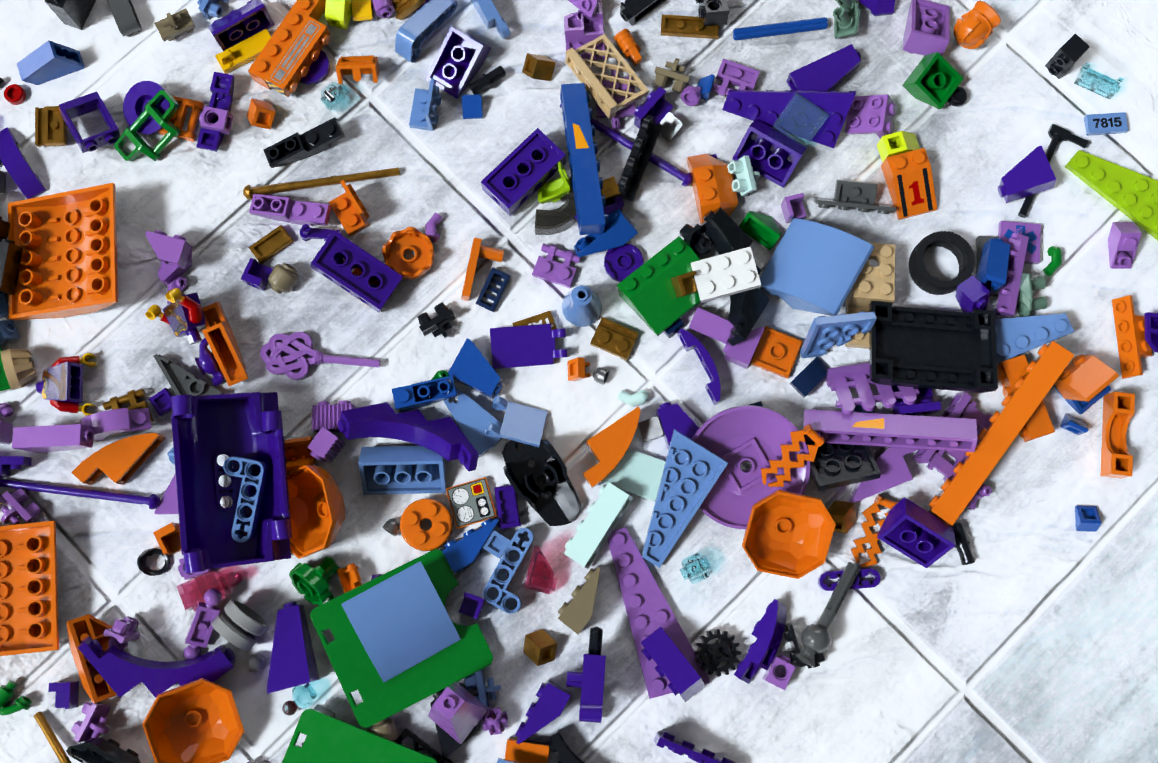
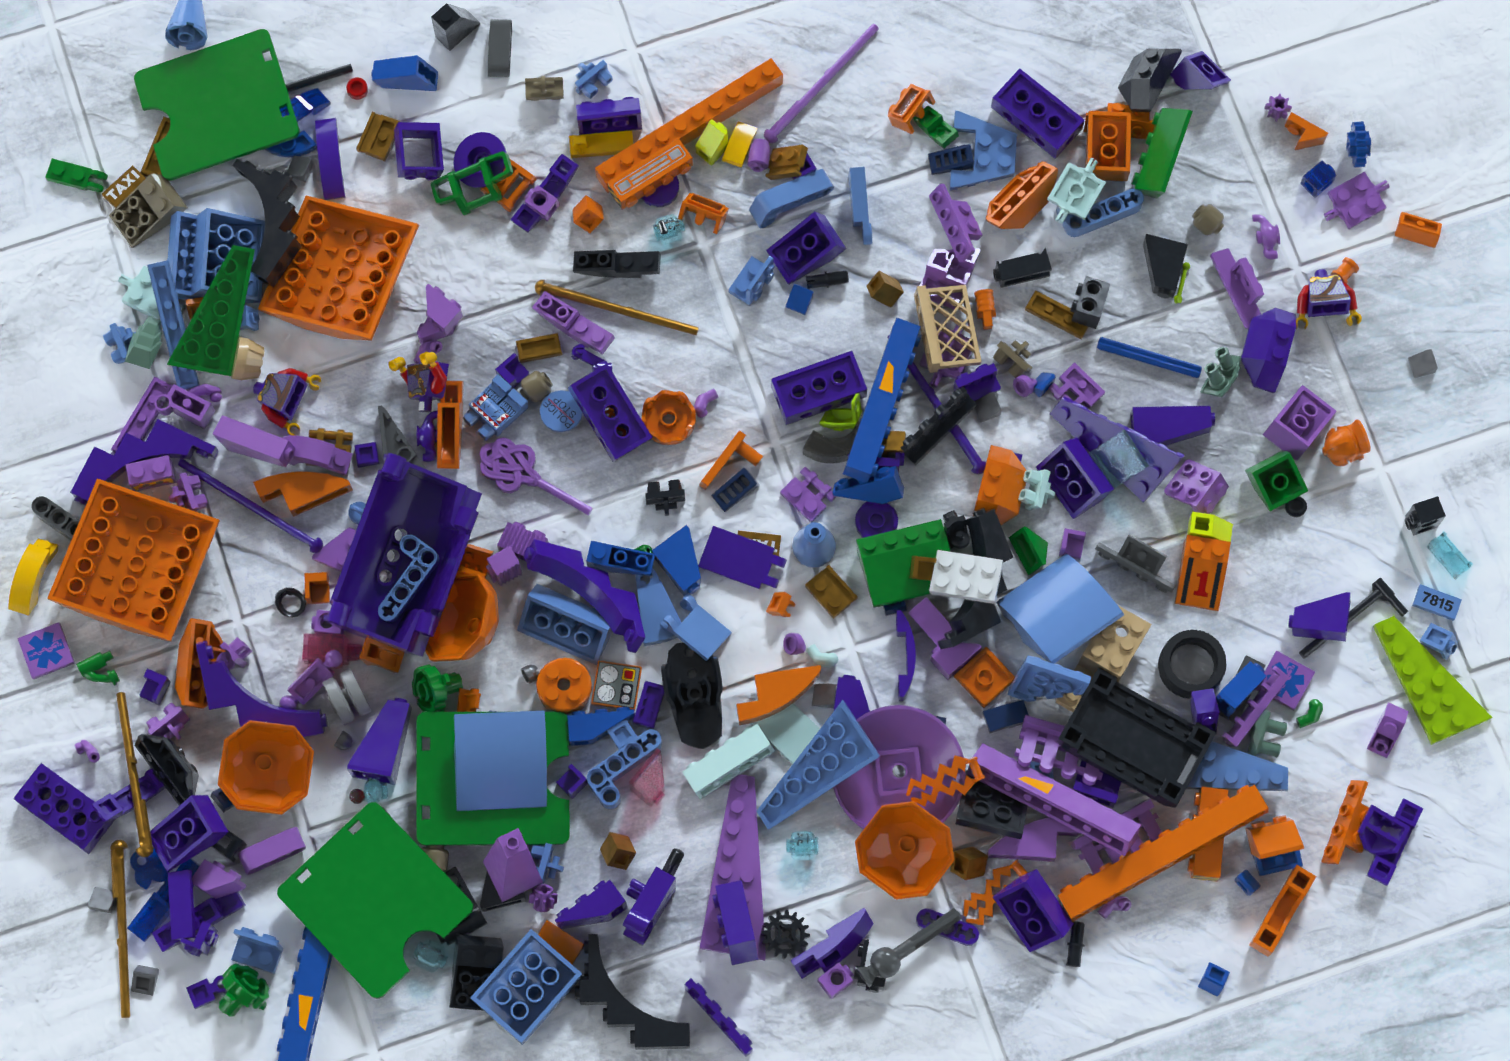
camera: 25 degrees right, 5 degrees down
orange bracket [329,180,370,237] -> none
dark tan slope [558,567,600,635] -> none
flat silver hinge [593,367,609,385] -> none
none -> orange slope [359,637,405,673]
none -> medium blue hips [463,374,528,441]
none -> medium blue piece [540,390,583,432]
none -> medium lavender tile [783,633,806,655]
none -> medium blue bracket [1420,623,1458,660]

